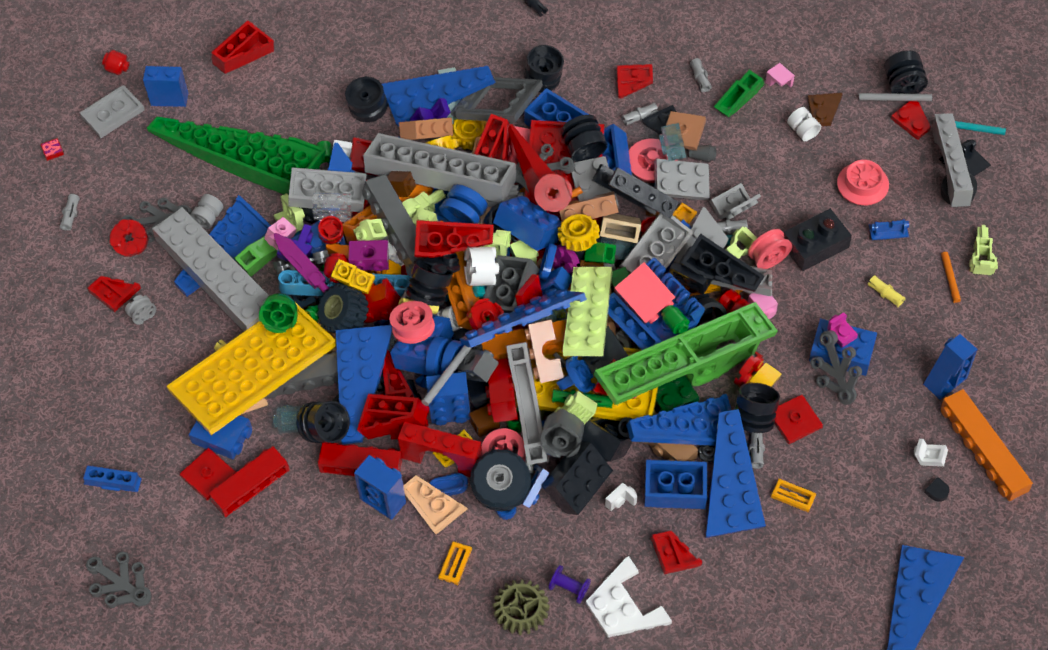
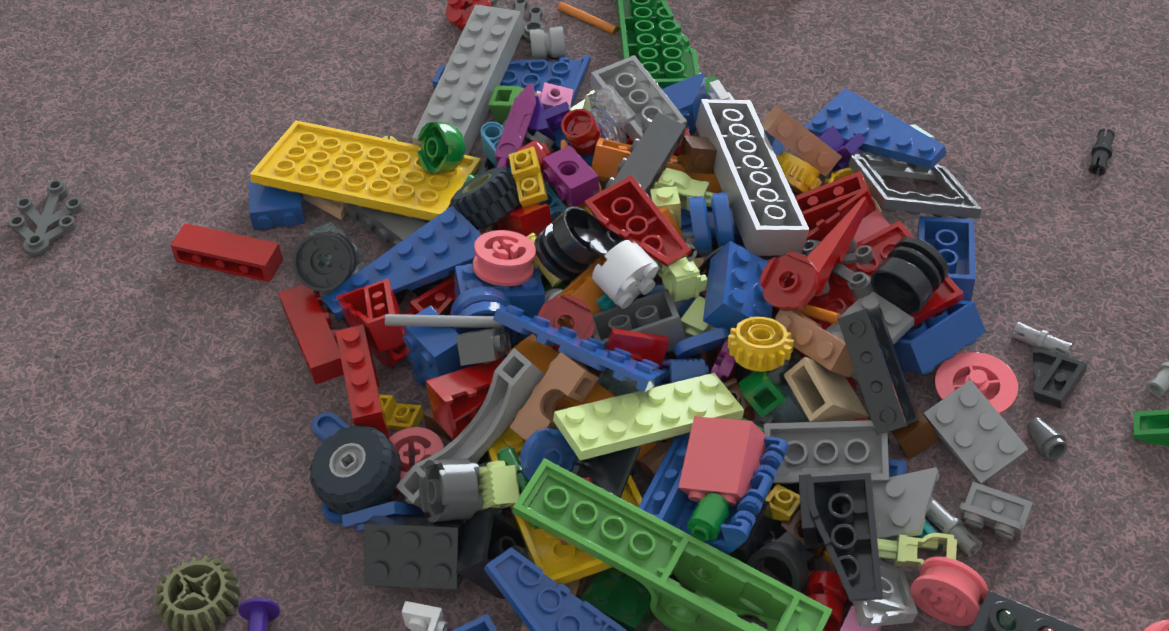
camera: 60 degrees right, 10 degrees down
blue piece [83,466,142,492] -> none
red wing [87,276,141,312] -> none
light grey wheel [125,295,156,325] -> none
red plate [179,448,236,501] -> none
black wheel [345,76,388,123] -> none
yellowish green brick [353,218,387,241] -> none
blue brick [354,455,406,520] -> none
light nougat wing [403,476,468,535] -> none
light orange tile [438,541,472,585] -> none
black wheel [524,45,564,93] -> none
red wing [617,64,653,99] -> none
clear light blue brick [659,123,686,161] -> none
nougat plate [662,111,706,151] -> none
light orange tile [673,203,697,224] -> none
none -> orange bar [558,2,618,35]

